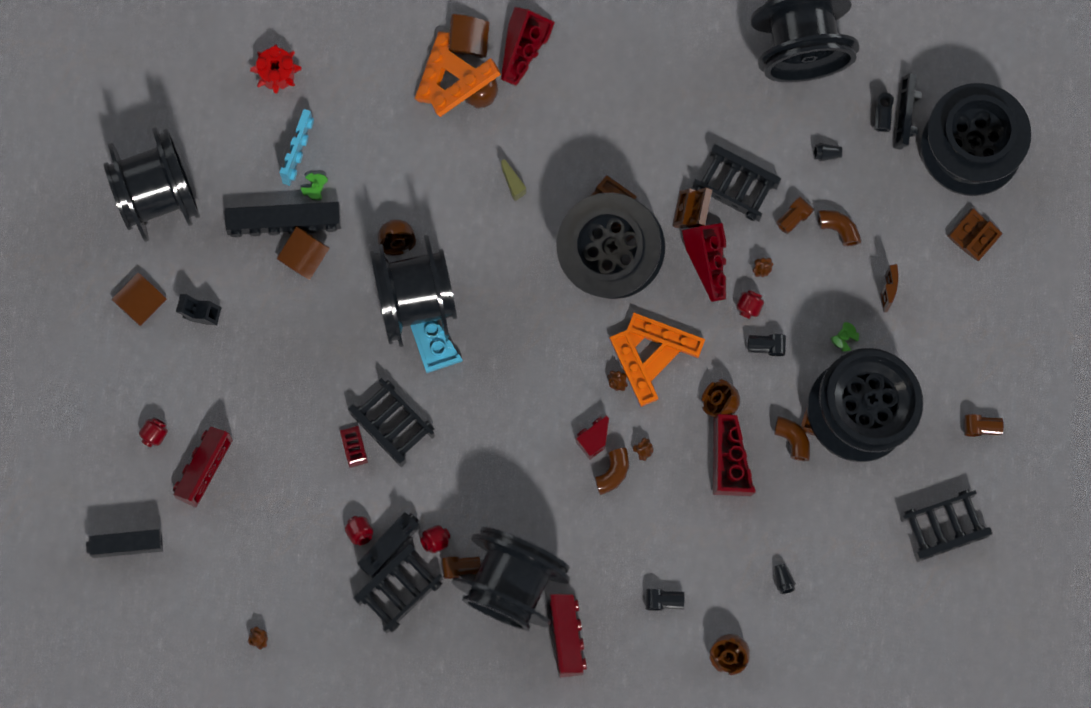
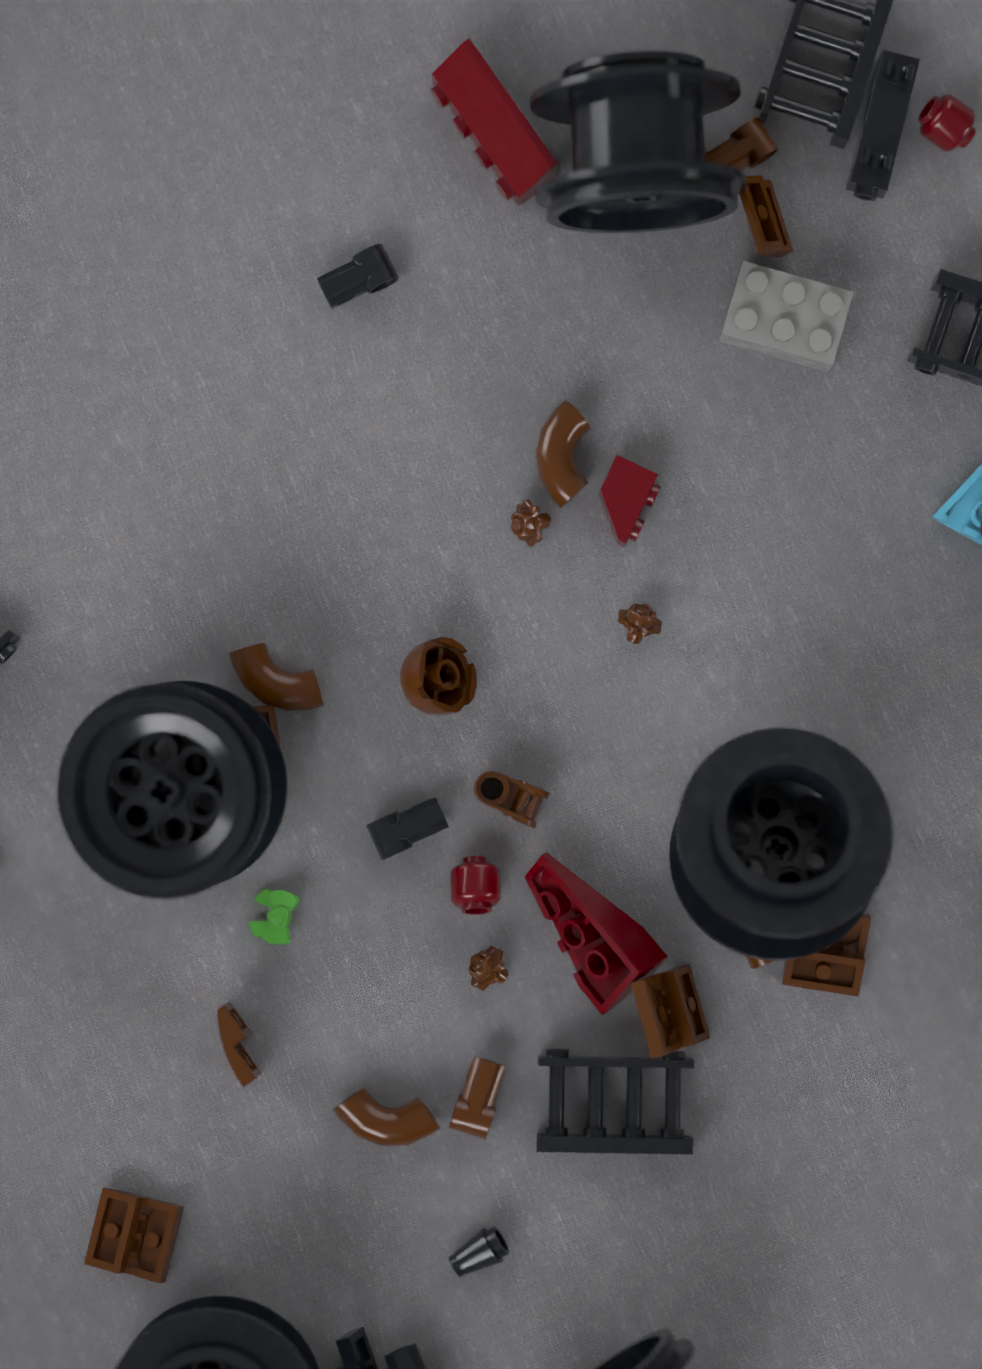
camera: 150 degrees right, 10 degrees up
dark red head [420,525,451,554] -> none
orange plate [609,313,705,407] -> none
reddish brown cylinder [710,634,750,675] -> none
dark red wedge [713,414,756,496] -> none
black cone [774,564,796,594] -> none
none -> reddish brown piece [473,771,550,829]
none -> light grey brick [719,260,854,372]
none -> reddish brown slope [739,175,794,257]

